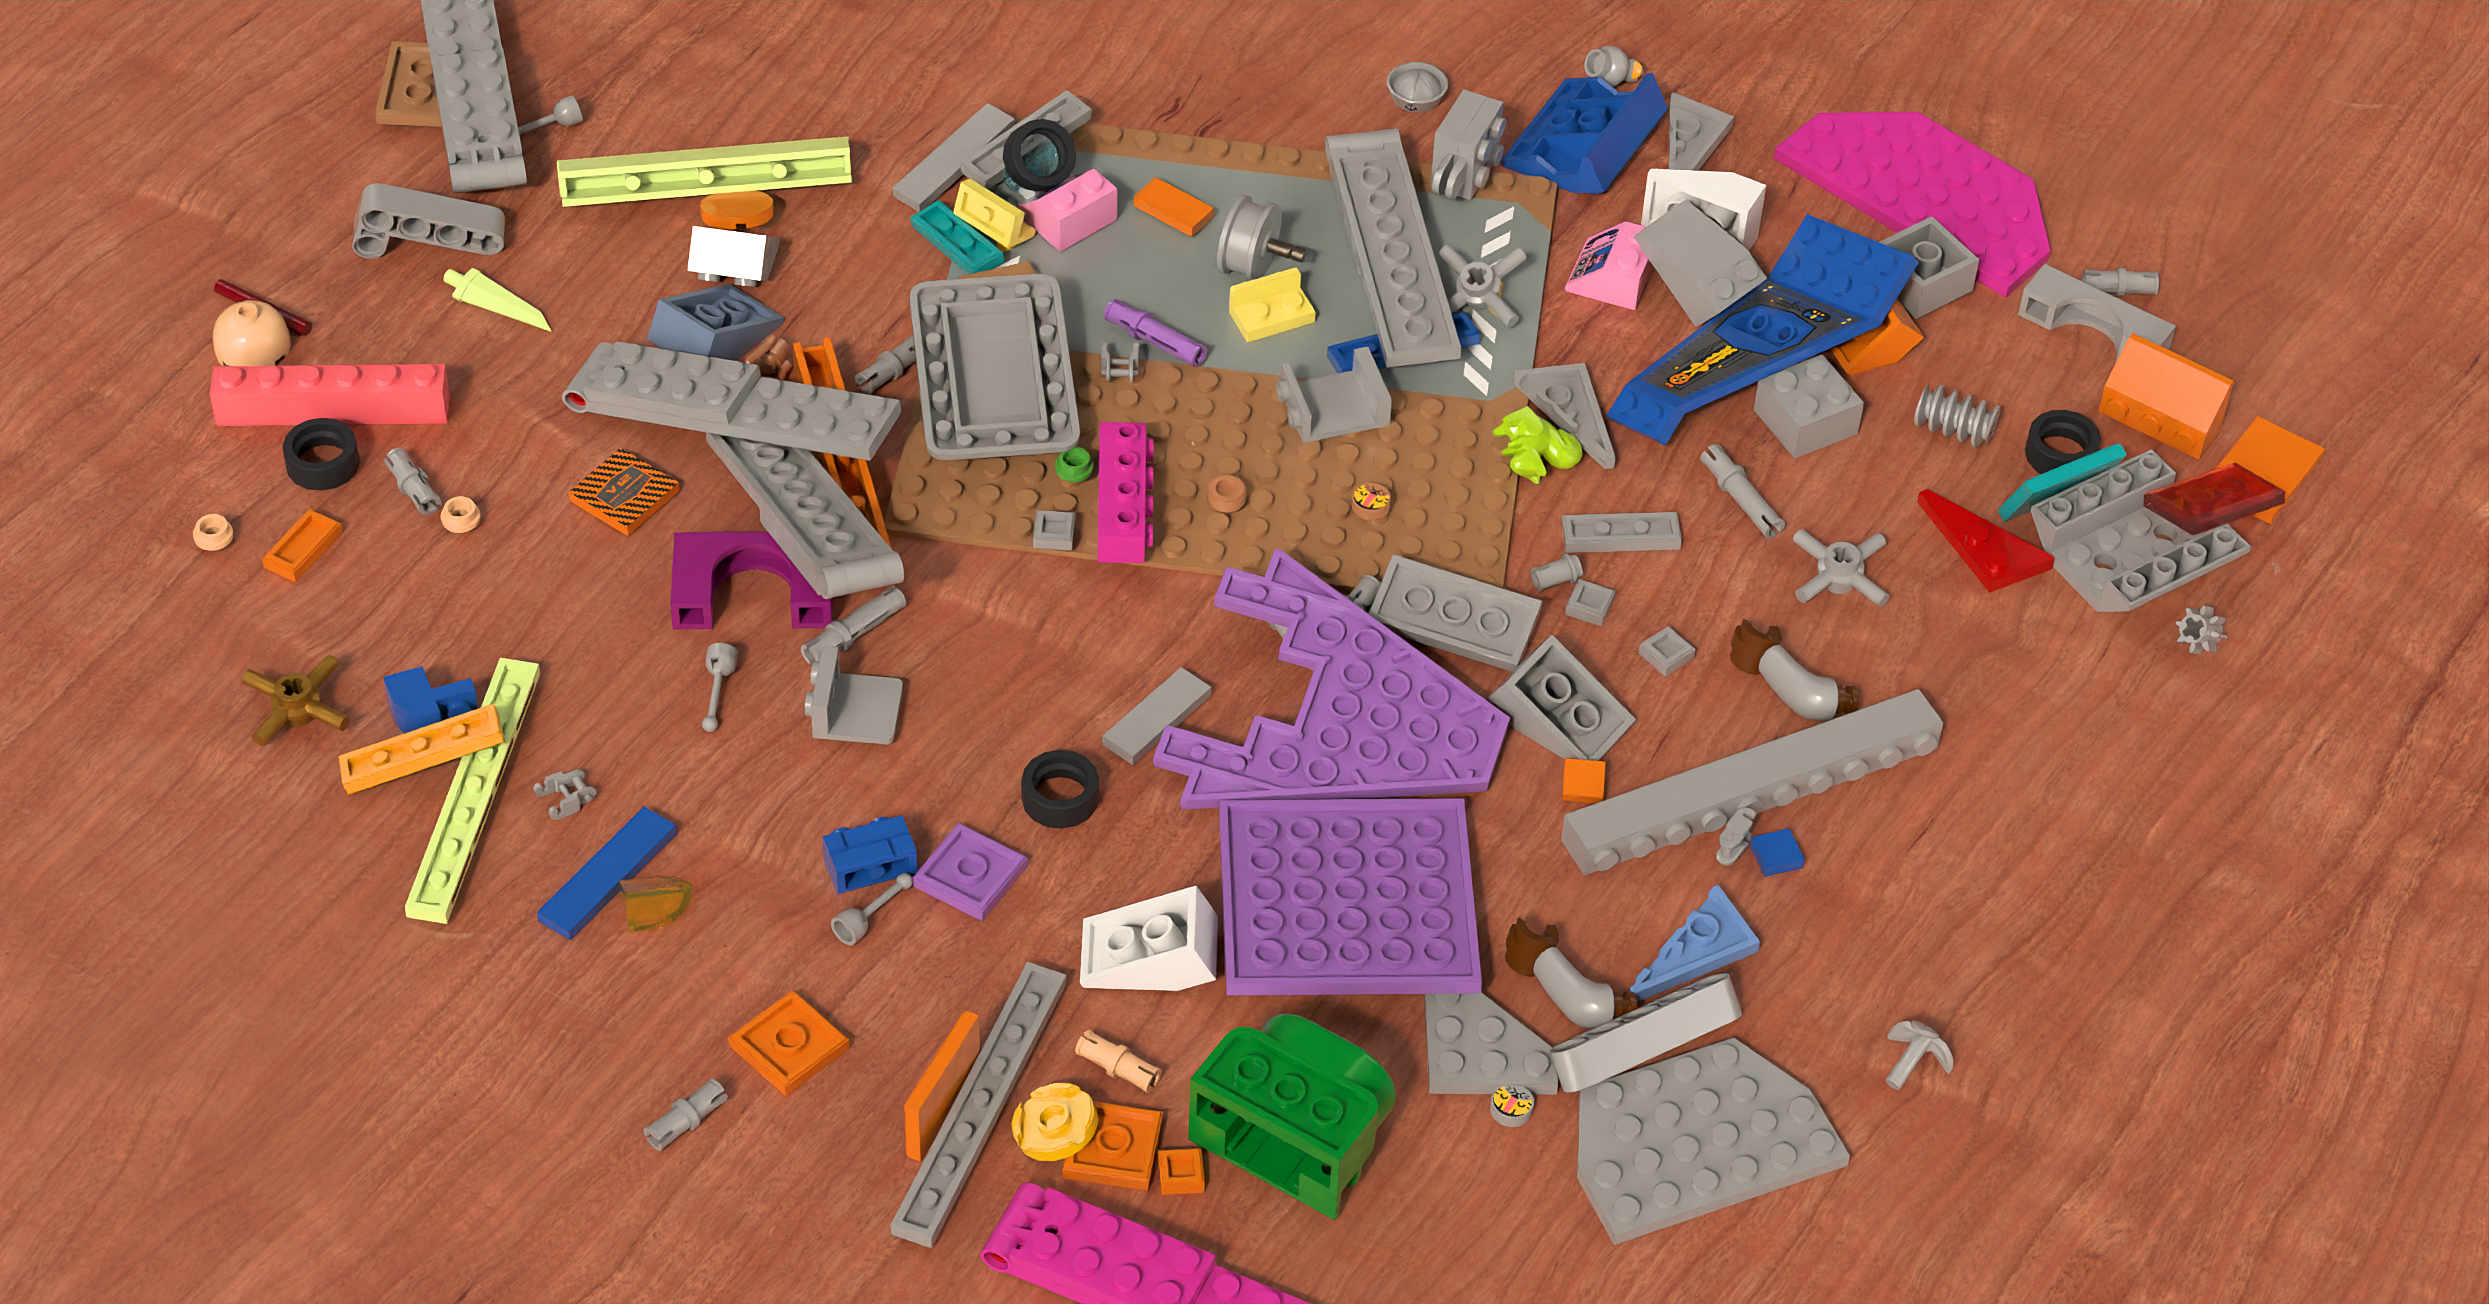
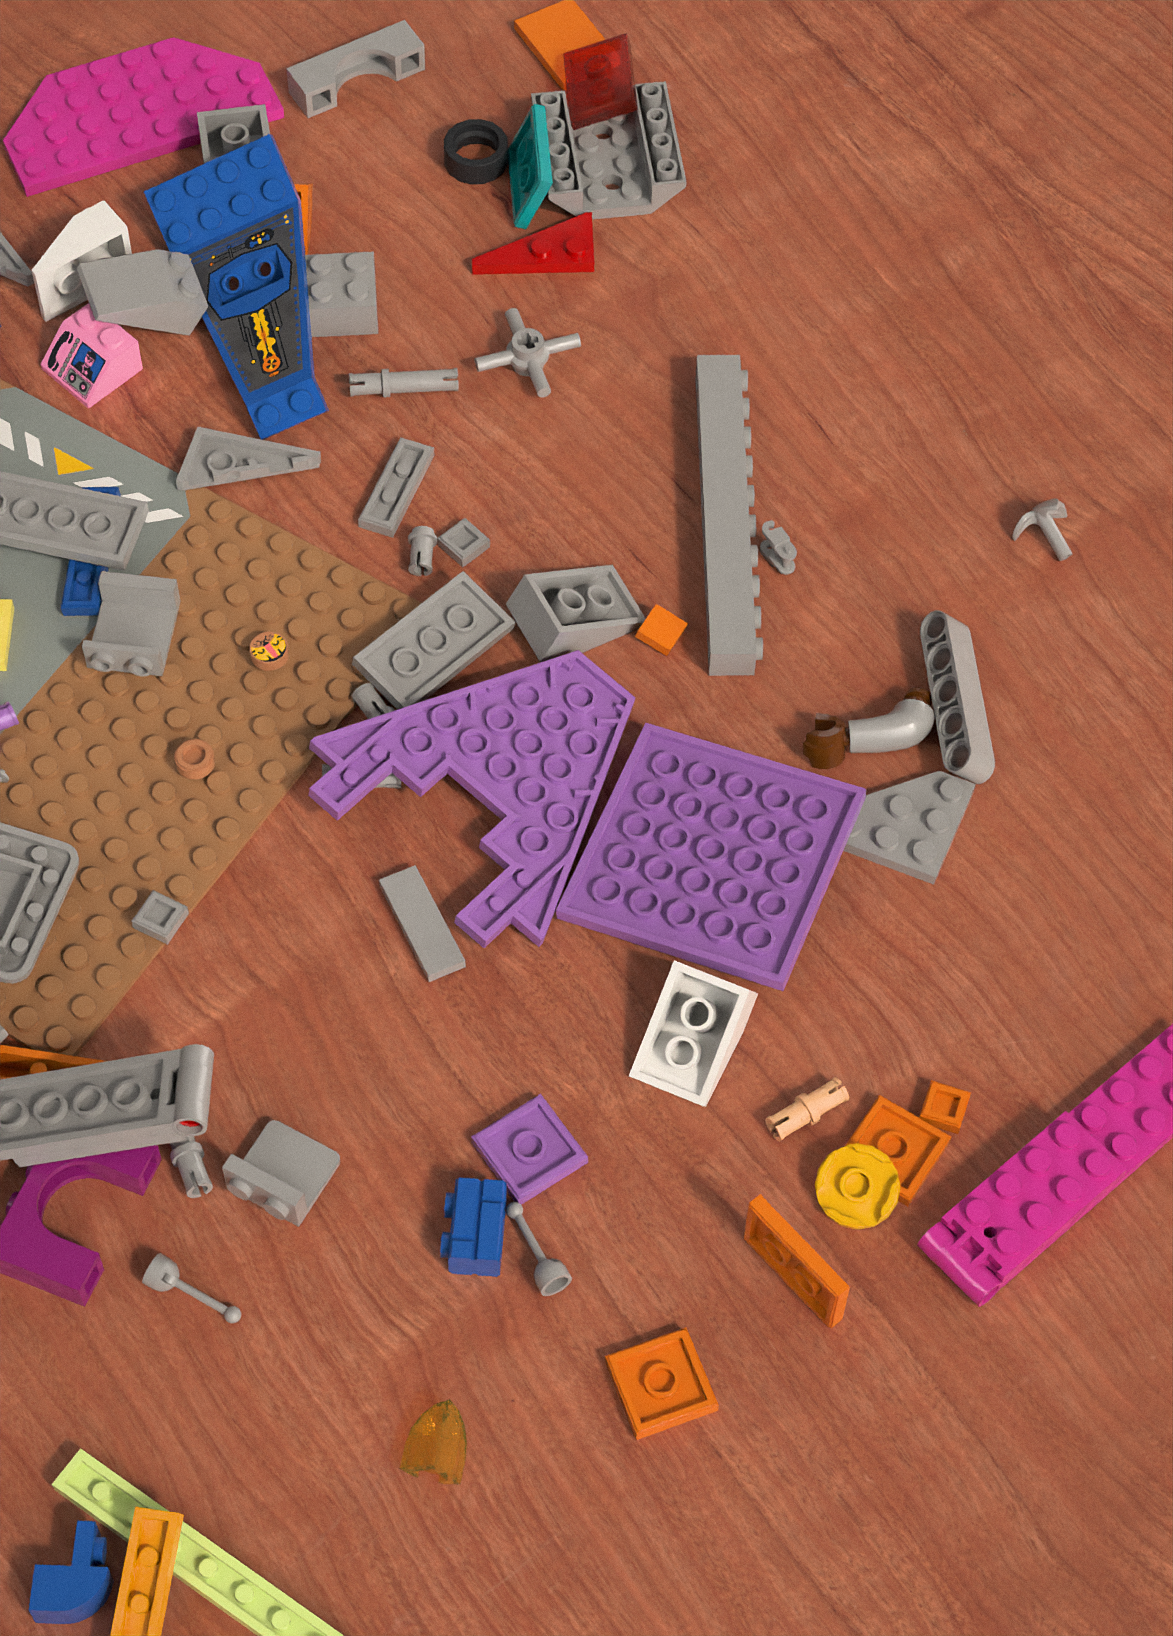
camera: 65 degrees left, 10 degrees up
light grey piece [533,769,596,820] -> none
blue tile [537,806,677,940] -> none
light grey pin [643,1078,728,1151] -> none
light grey plate [891,962,1066,1248] -> none
black tyre [1021,750,1099,829] -> none
bright green plate [1055,447,1094,482] -> none
dark pink brick [1098,422,1153,563] -> none
green brick [1188,1014,1396,1220] -> none
light grey bar [1439,244,1527,327] -> none
tile [1490,1085,1534,1127] -> none
lime animal [1492,406,1583,484] -> none
light grey plate [1577,1038,1850,1245] -> none
medium blue wing [1629,885,1760,1002] -> none
light grey tile [1639,626,1696,677] -> none
light grey piece [1730,619,1859,721] -> none
blue tile [1750,829,1804,877] -> none
light grey piece [1914,383,2001,448] -> none
light grey pin [2081,268,2159,297] -> none
orange slope [2098,333,2234,460] -> none
light grey gear [2176,605,2227,655] -> none

